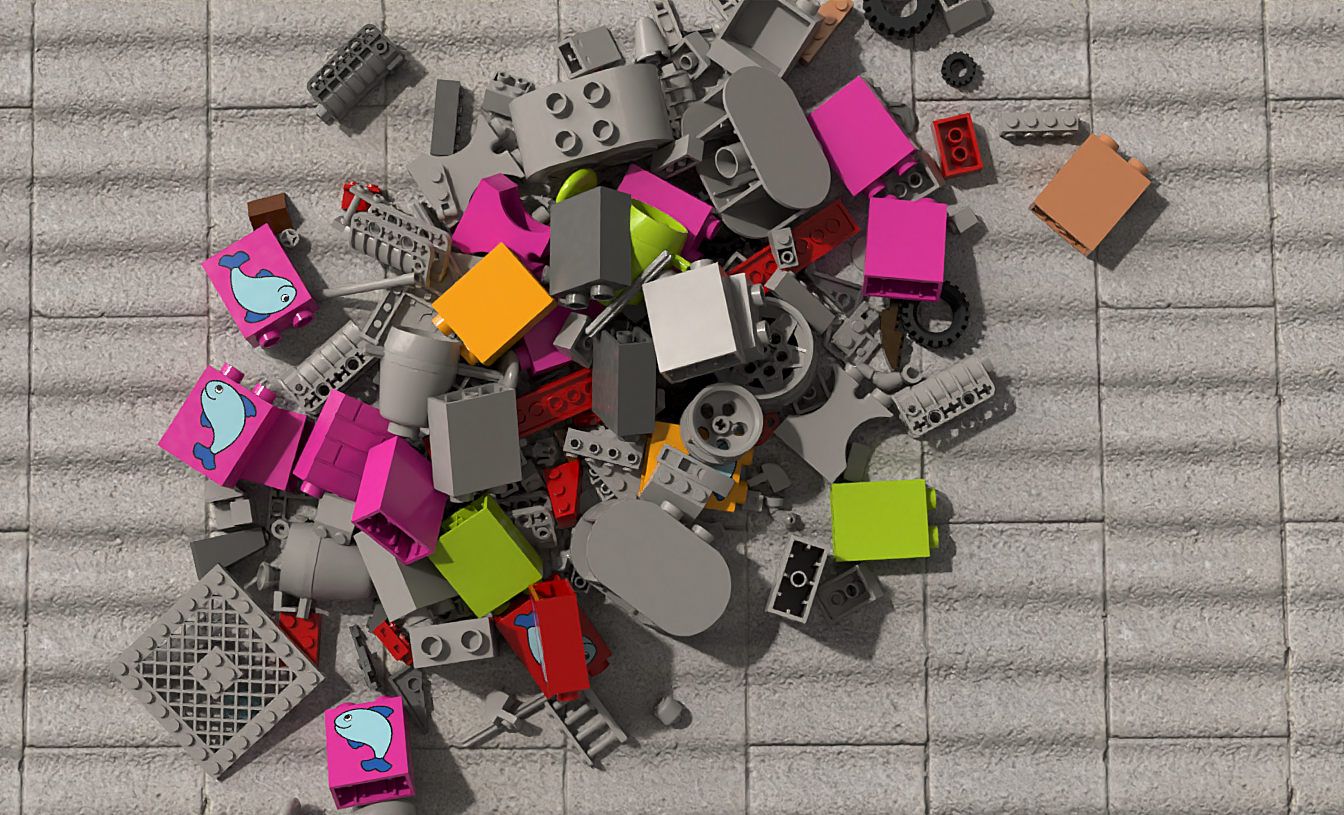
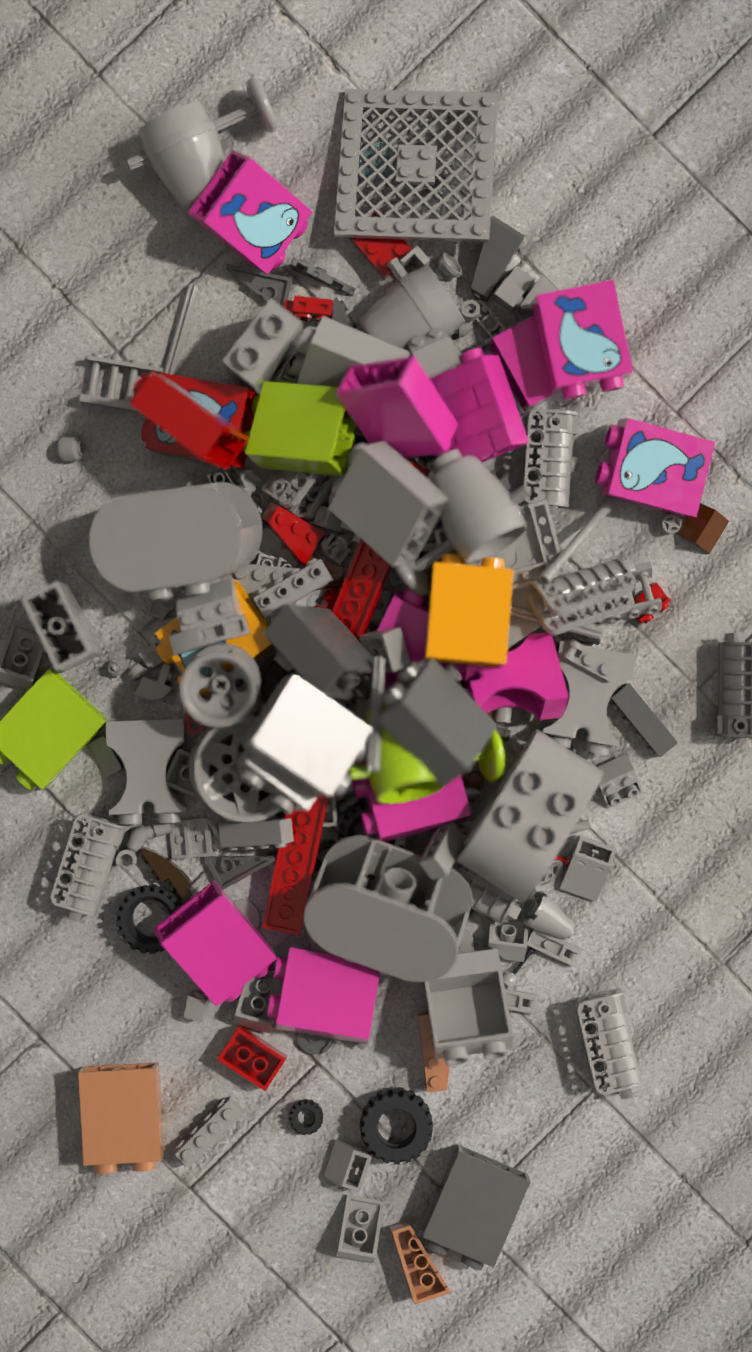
camera: 130 degrees right, 5 degrees up
light grey brick [484,688,522,730] -> none
light grey slope [768,227,798,269] -> none
light grey plate [831,301,880,354] -> none

